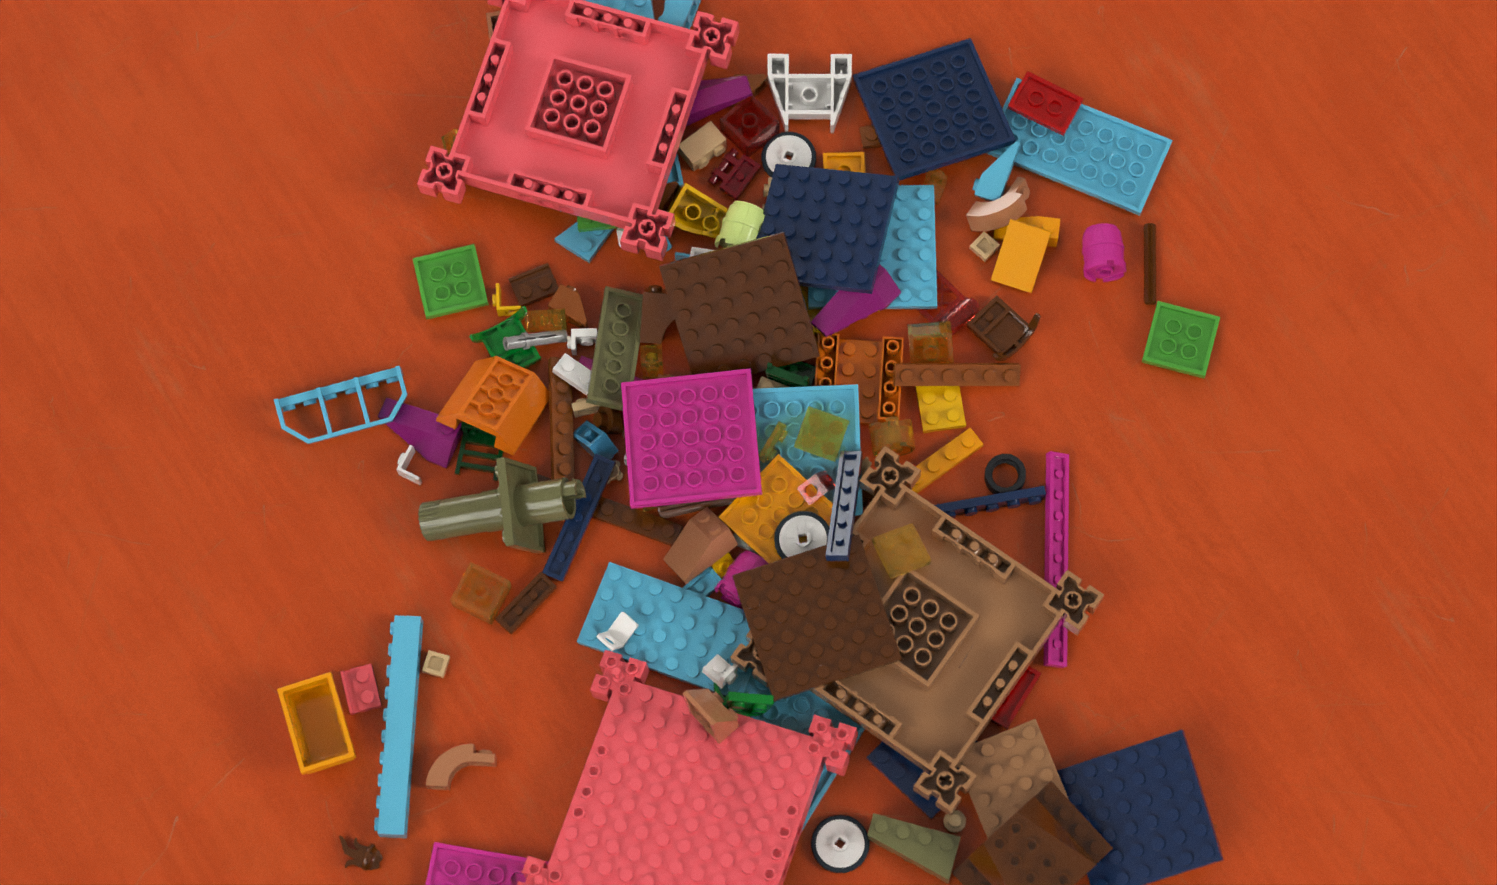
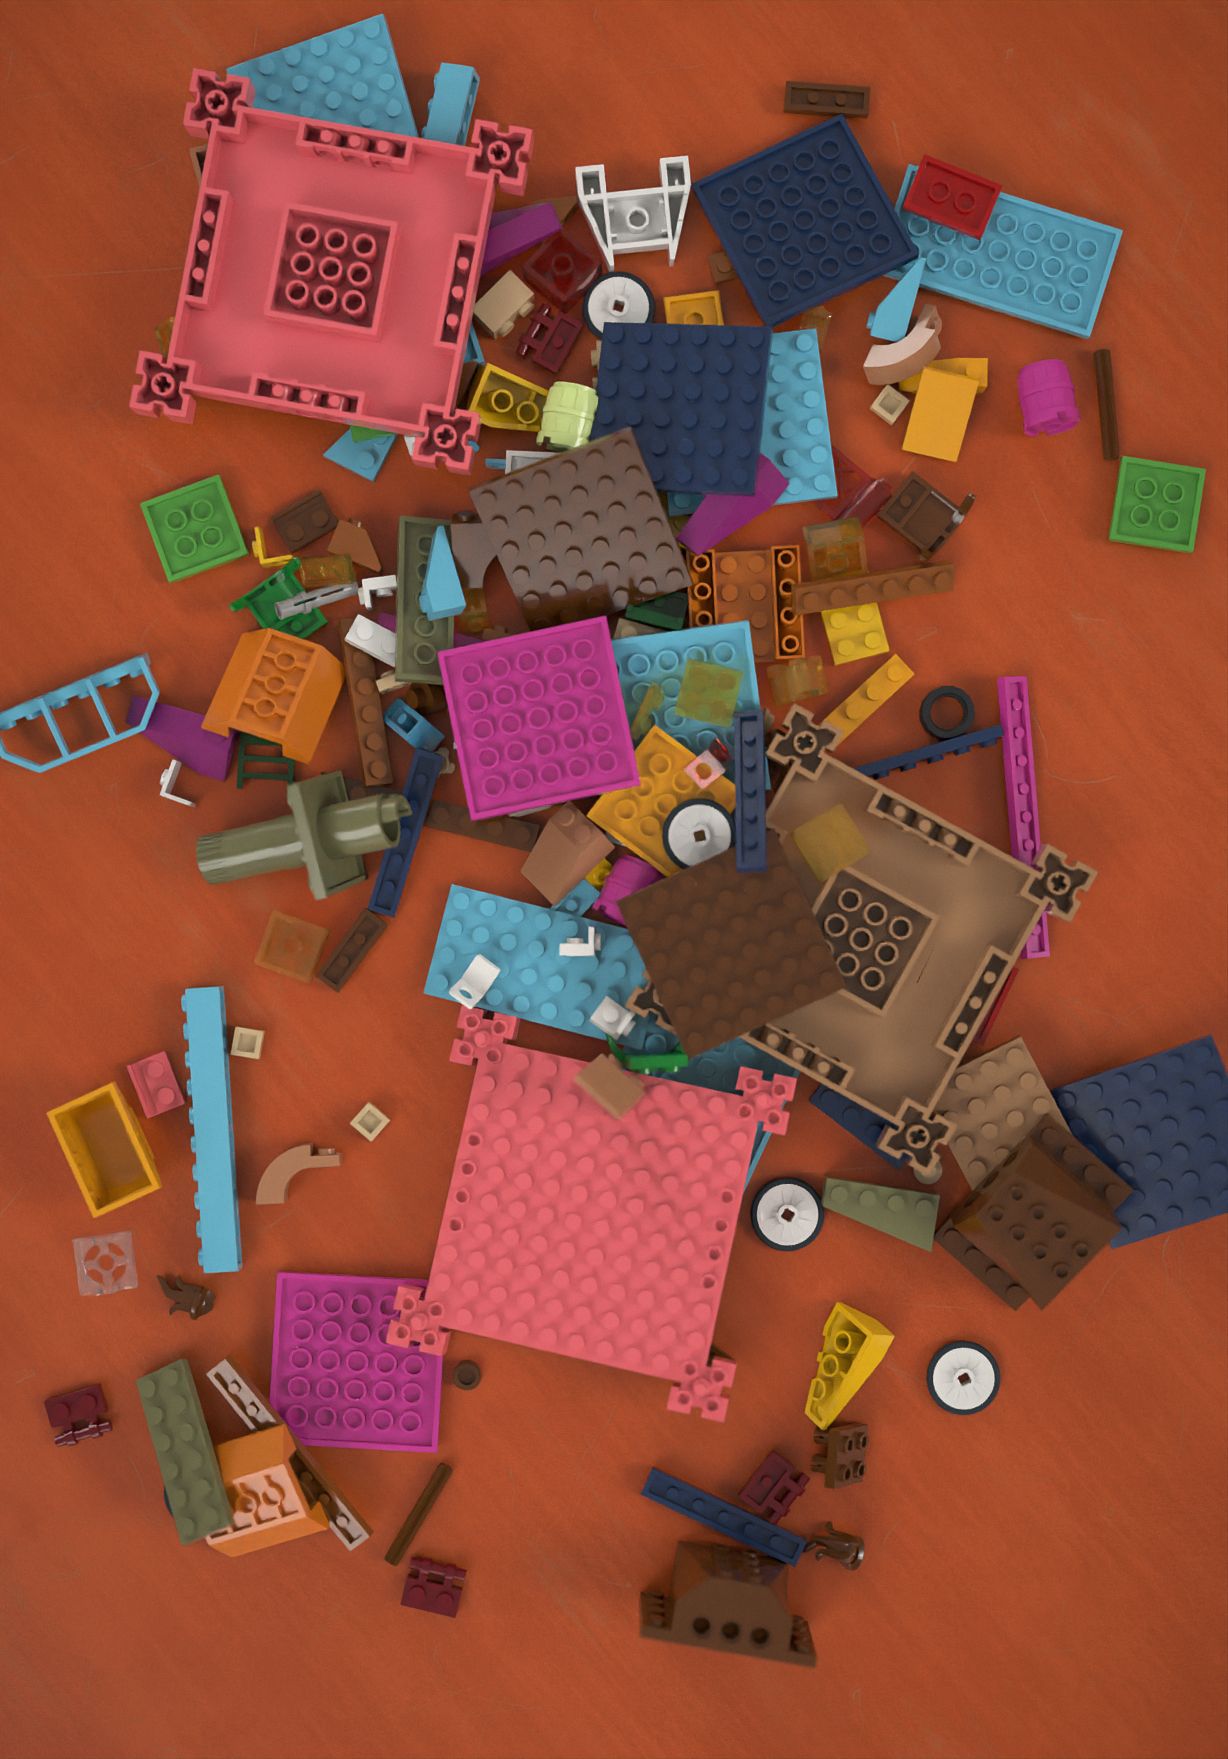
camera: 10 degrees left, 15 degrees up
none -> clear piece [73,1231,138,1296]
none -> tan plate [350,1101,391,1142]
none -> medium azure slope [419,525,466,621]
none -> white bracket [560,927,601,957]
none -> reddish brown plate [784,81,870,119]

